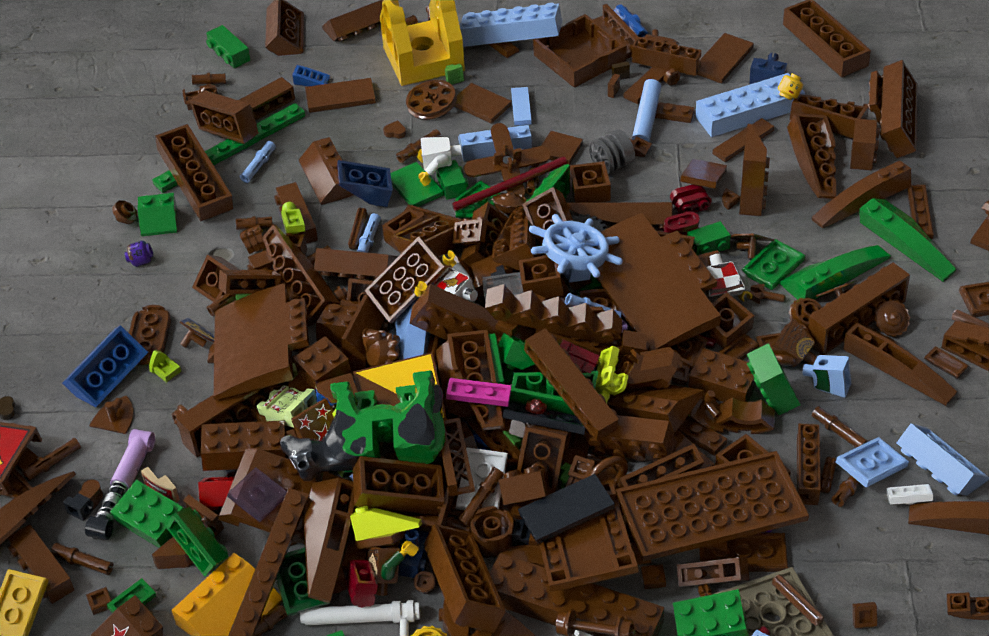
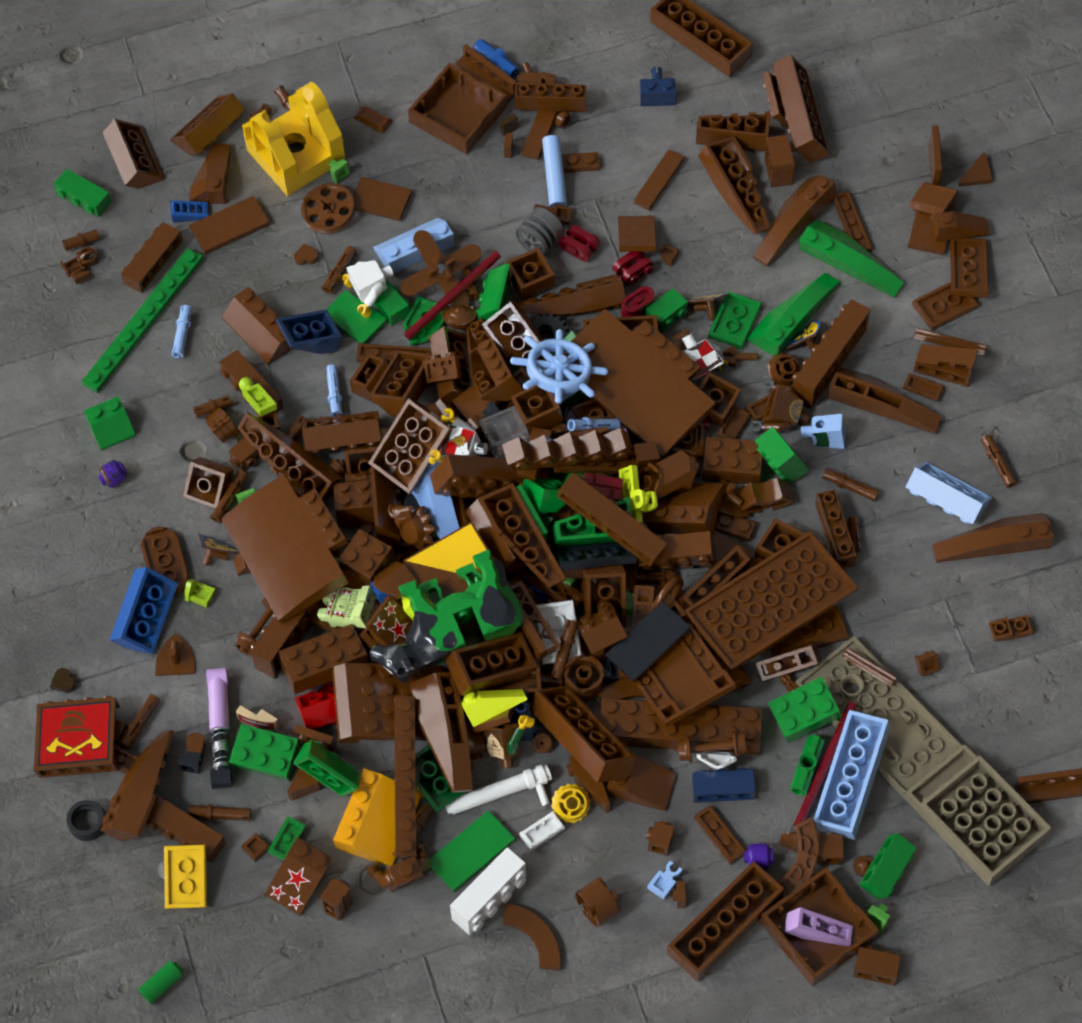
camera: 20 degrees left, 15 degrees up
reddish brown plate [112,200,138,224] -> none
reddish brown brick [155,124,233,222] -> none
reddish brown brick [190,90,259,144] -> none
reddish brown brick [218,270,281,294] -> none
clear purple tile [227,467,287,522] -> none
dark red brick [346,560,378,608] -> none
reddish brown axle [348,207,367,250] -> none
dark pink plate [446,378,511,407] -> none
light blue brick [460,3,562,47] -> none
light blue tile [511,87,531,126] -> none
clear red tile [525,399,547,414] -> none
reddish brown tile [541,131,583,165] -> none
reddish brown tile [696,33,754,84] -> none
light blue brick [696,73,805,137] -> none
reddish brown slope [739,124,770,216] -> none
yellow head [778,73,804,100] -> none
reddish brown pin [831,475,860,507] -> none
light blue tile [836,437,909,487] -> none
reddish brown piece [875,299,911,337] -> none
white plate [887,484,933,505] -> none
none -> reddish brown wedge [189,144,231,204]
none -> dark red brick [558,225,600,262]

